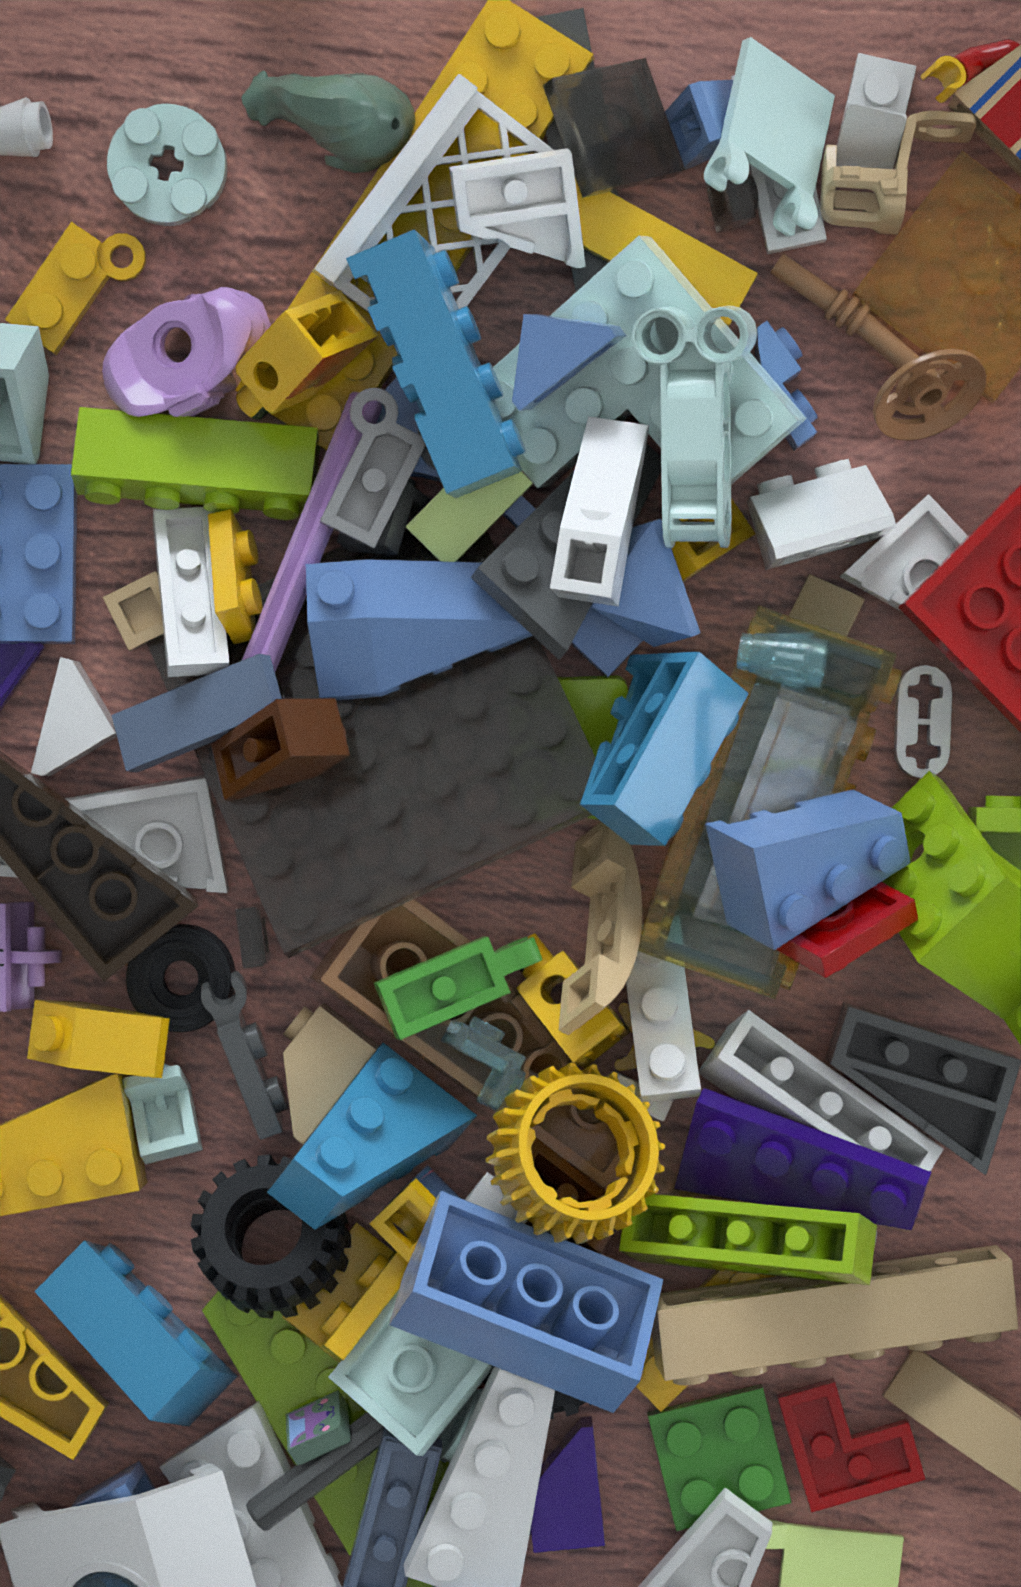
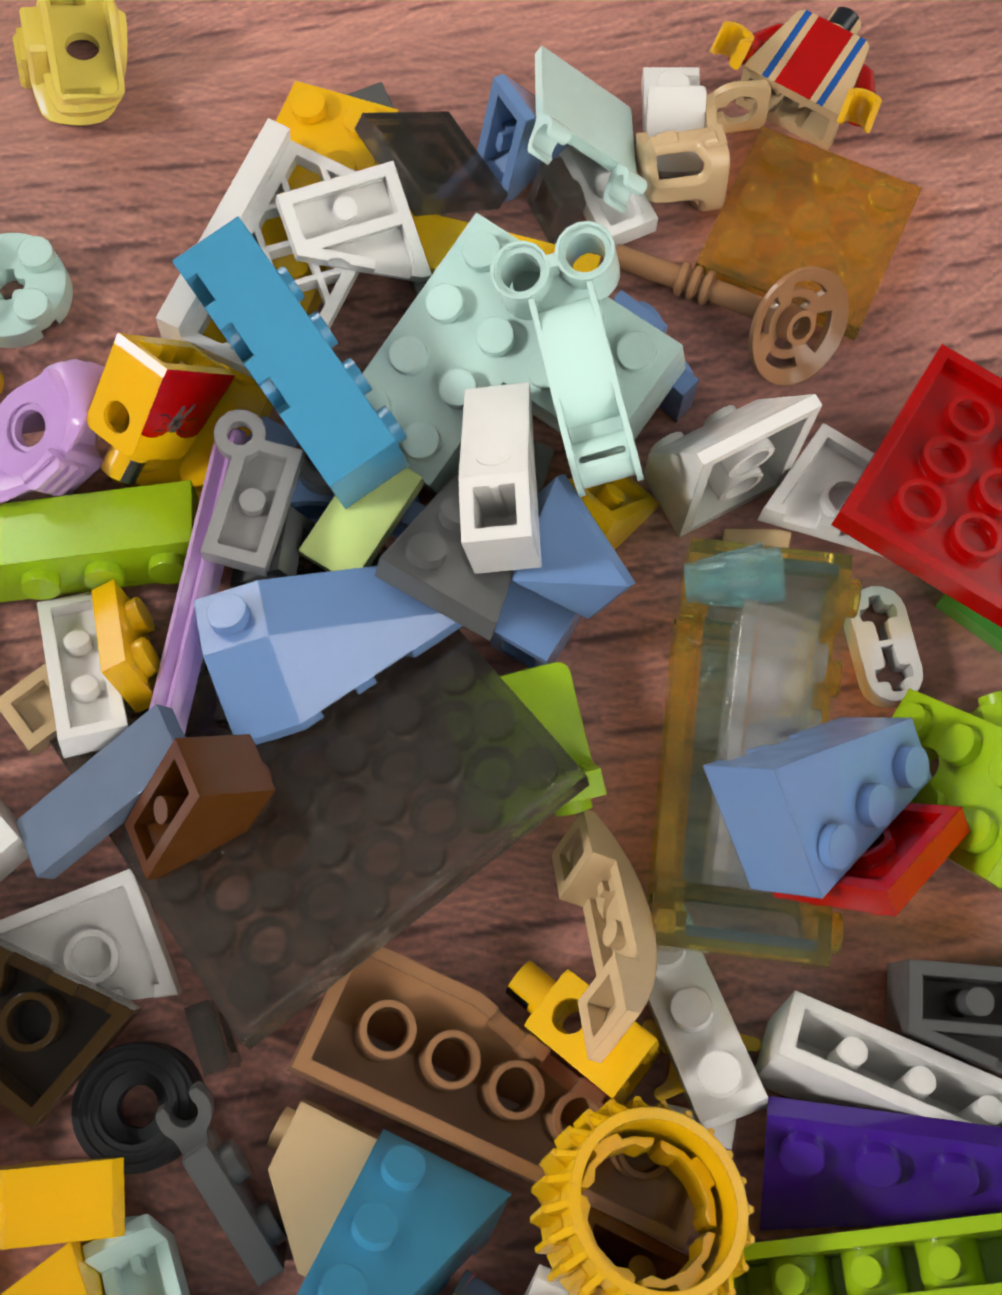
camera: 10 degrees left, 15 degrees down
sand green piece [241,71,415,173] -> none
bright green plate [374,936,543,1040] -> none
clear light blue bracket [441,1016,526,1111] -> none
medium blue slope [512,314,627,411] -> none
dark azure wedge [580,652,749,846] -> none

